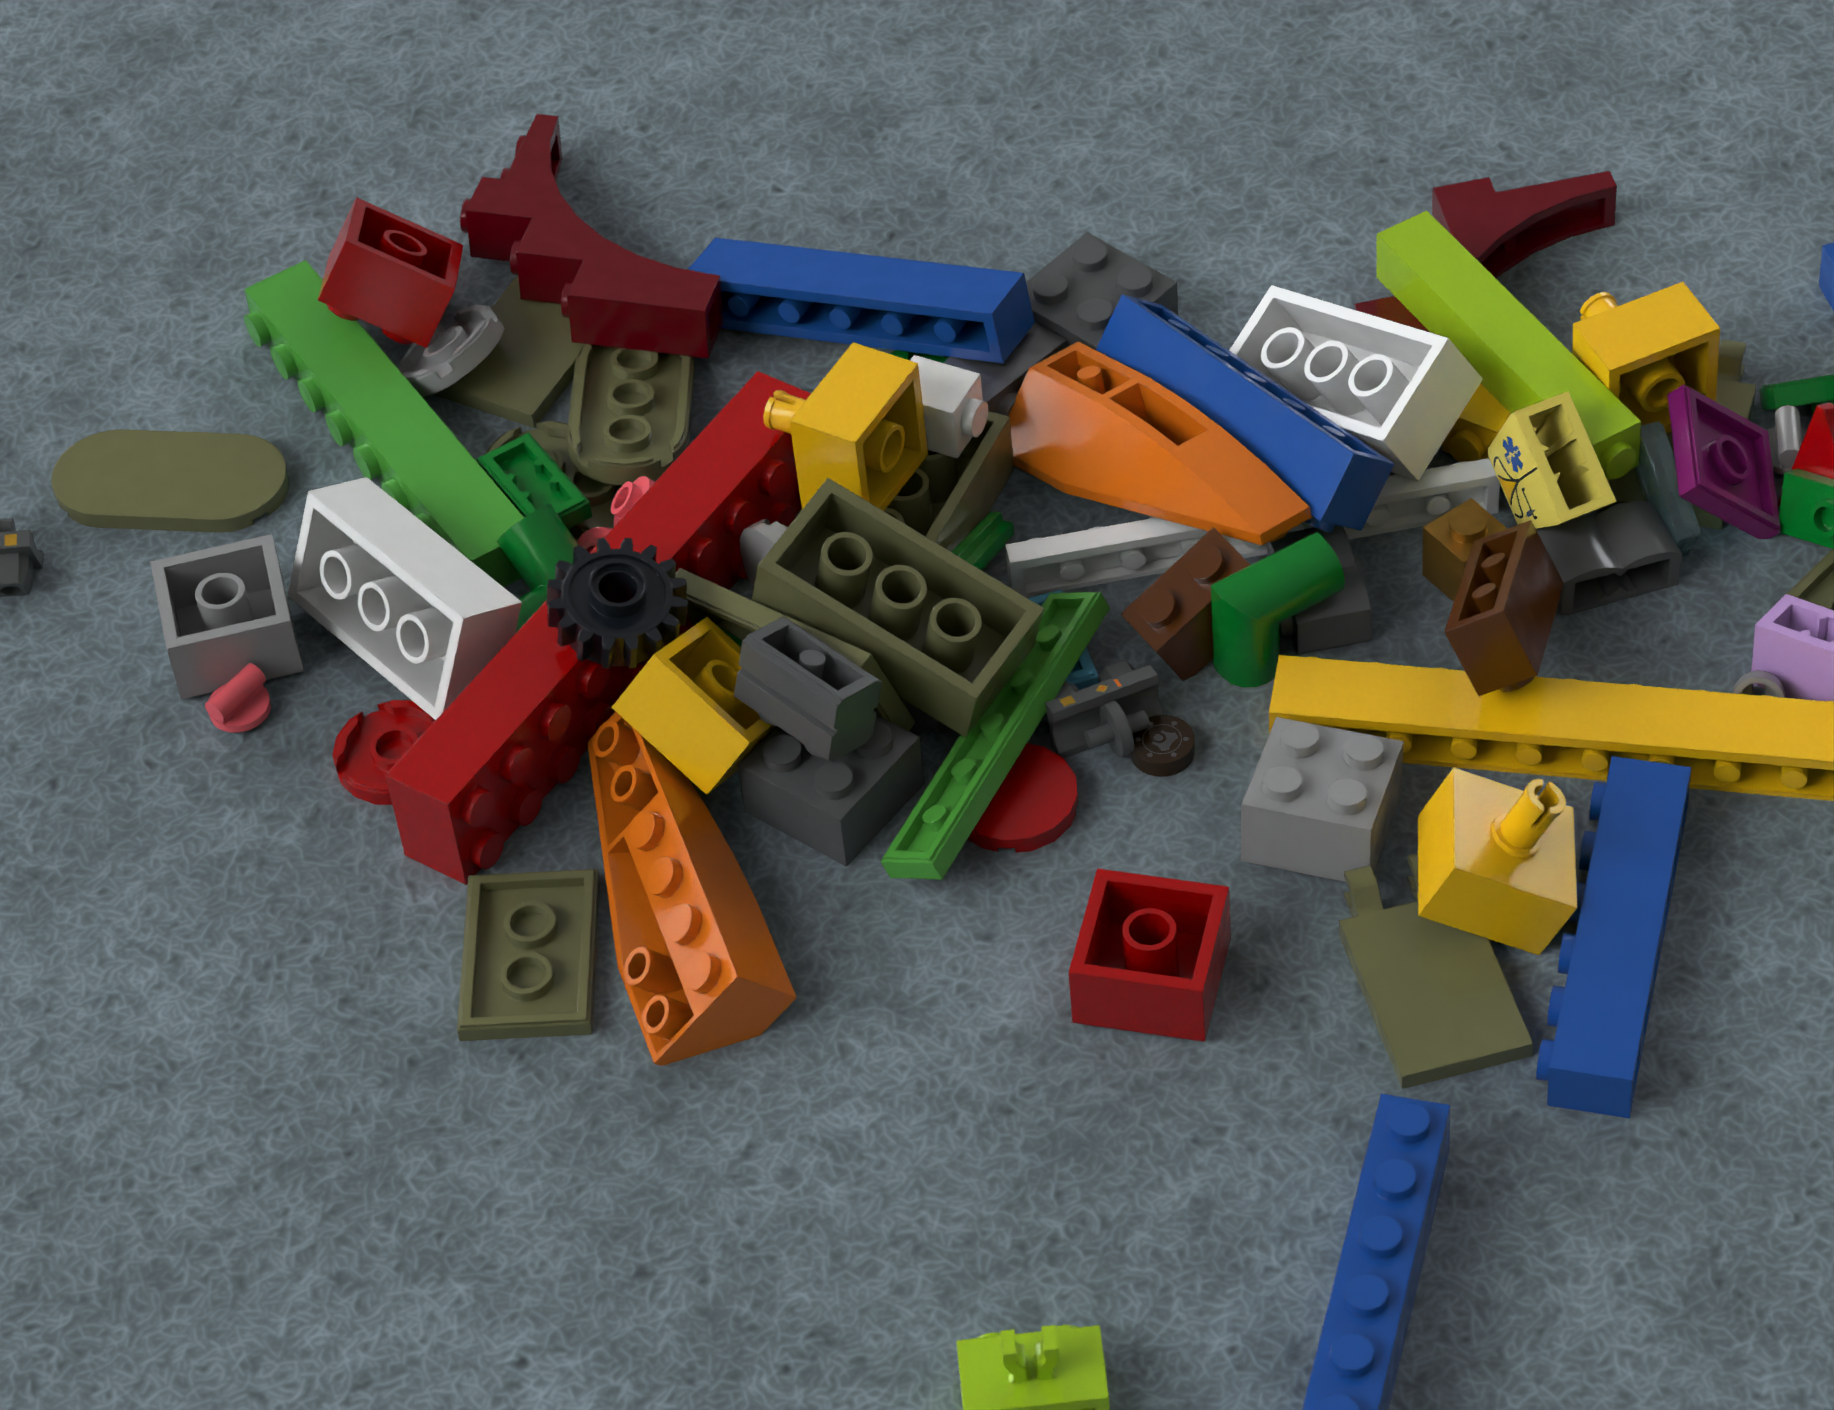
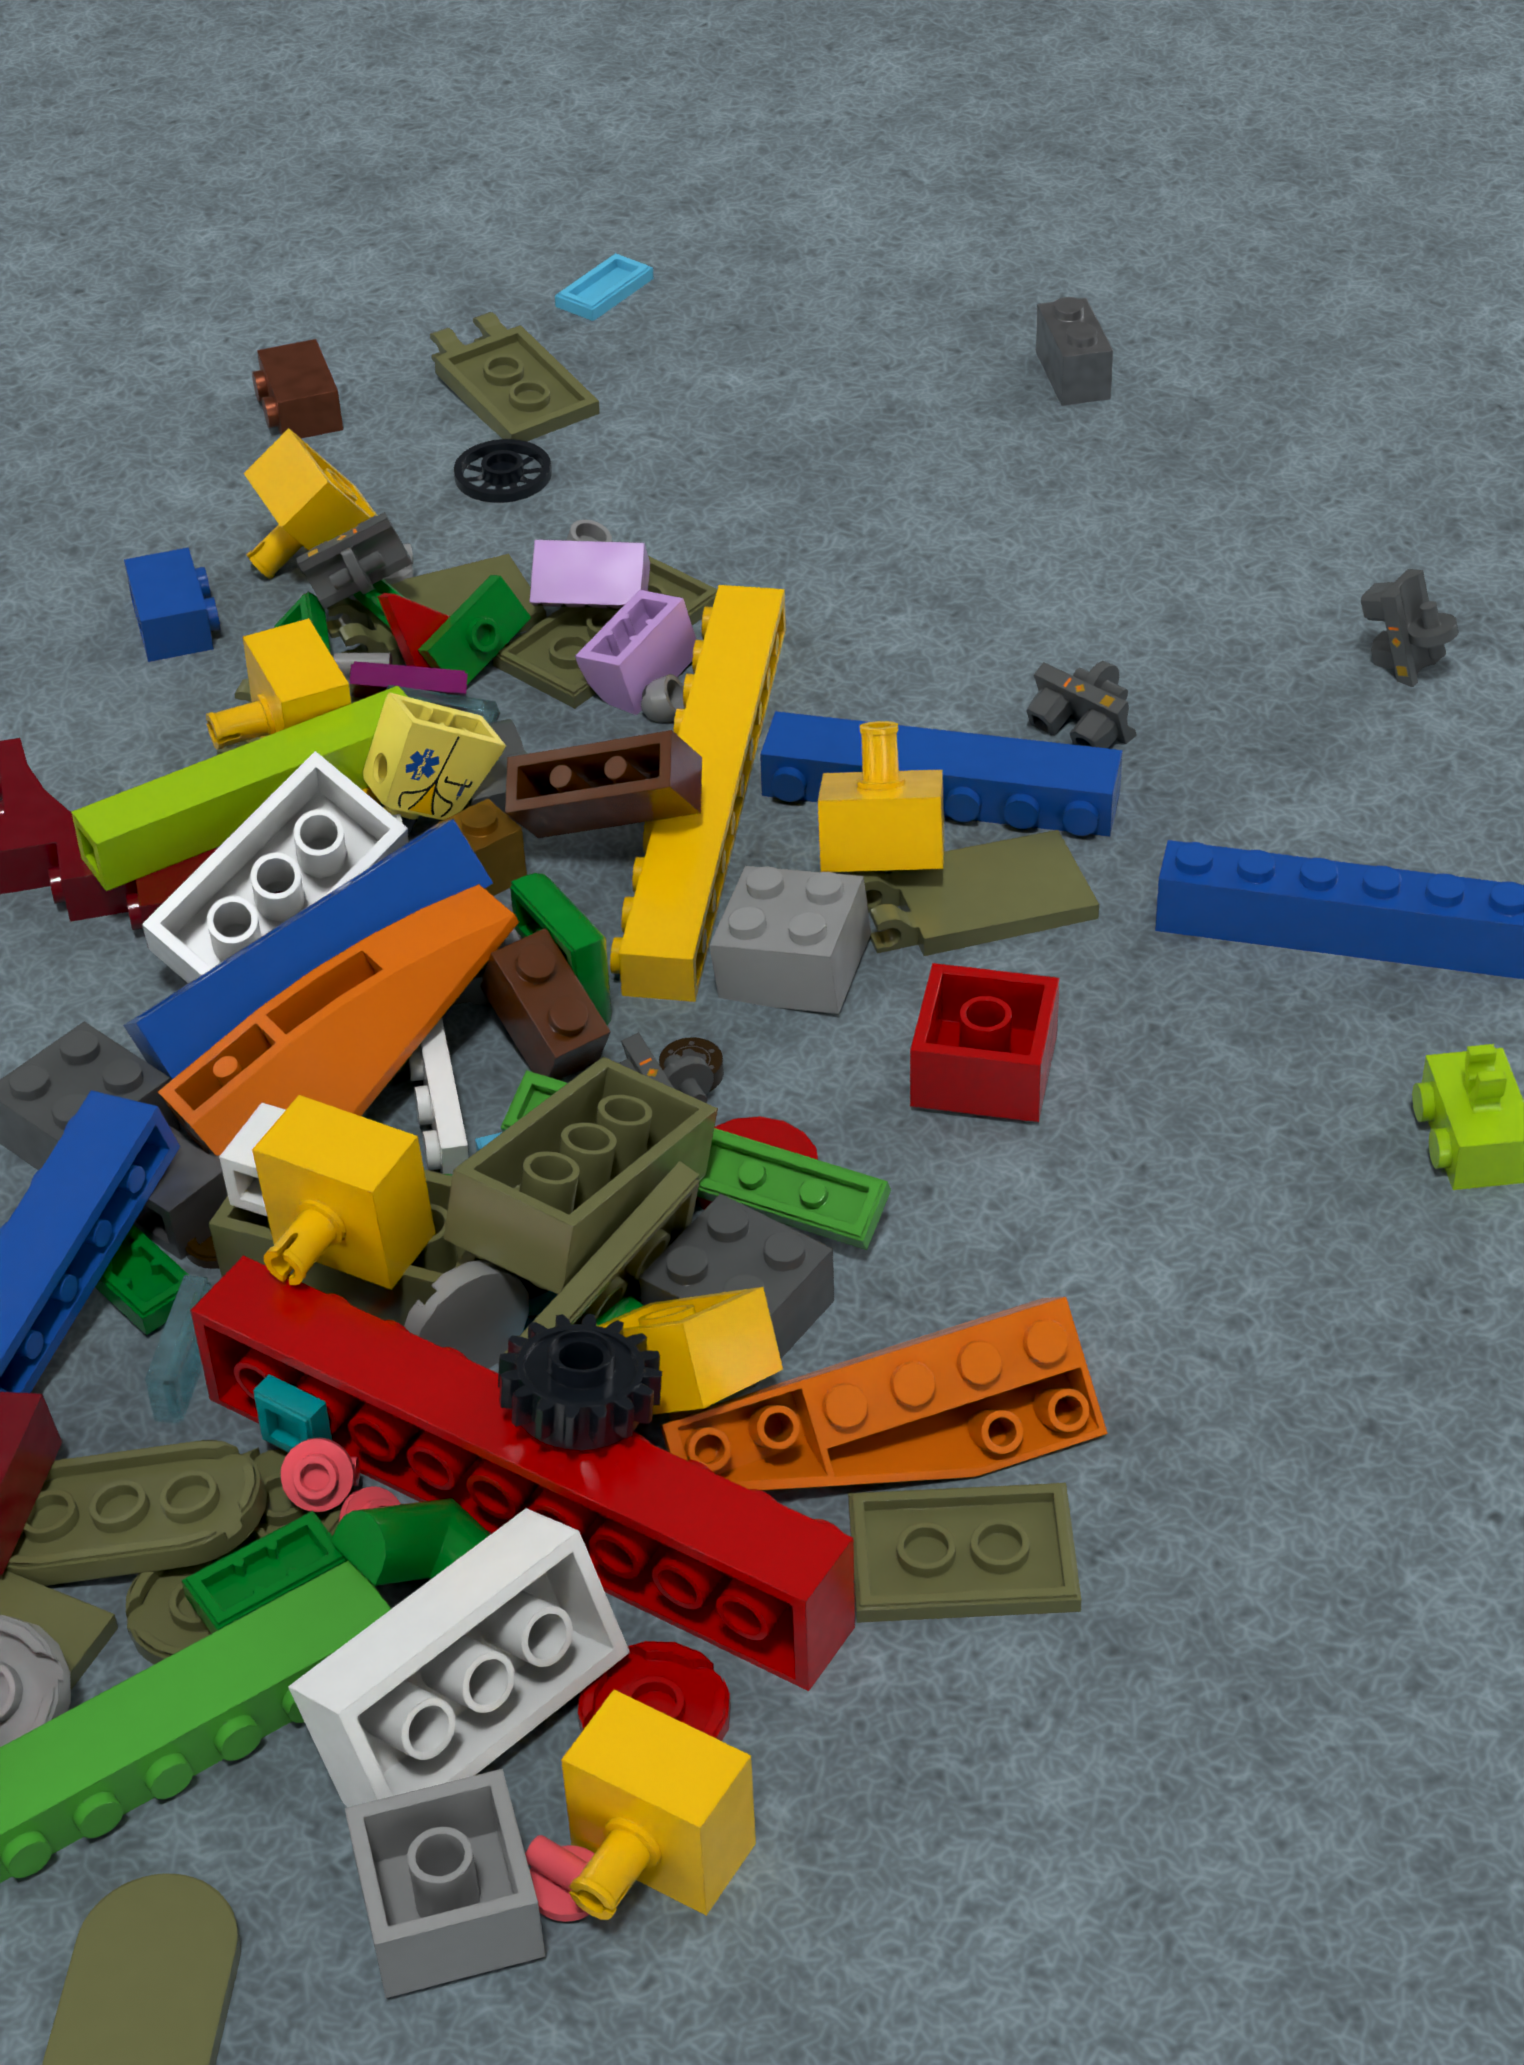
camera: 95 degrees left, 5 degrees down
dark grey brick [734,616,882,762] -> none
none -> yellow brick [561,1690,756,1920]
none -> dark grey hips [1026,661,1137,748]

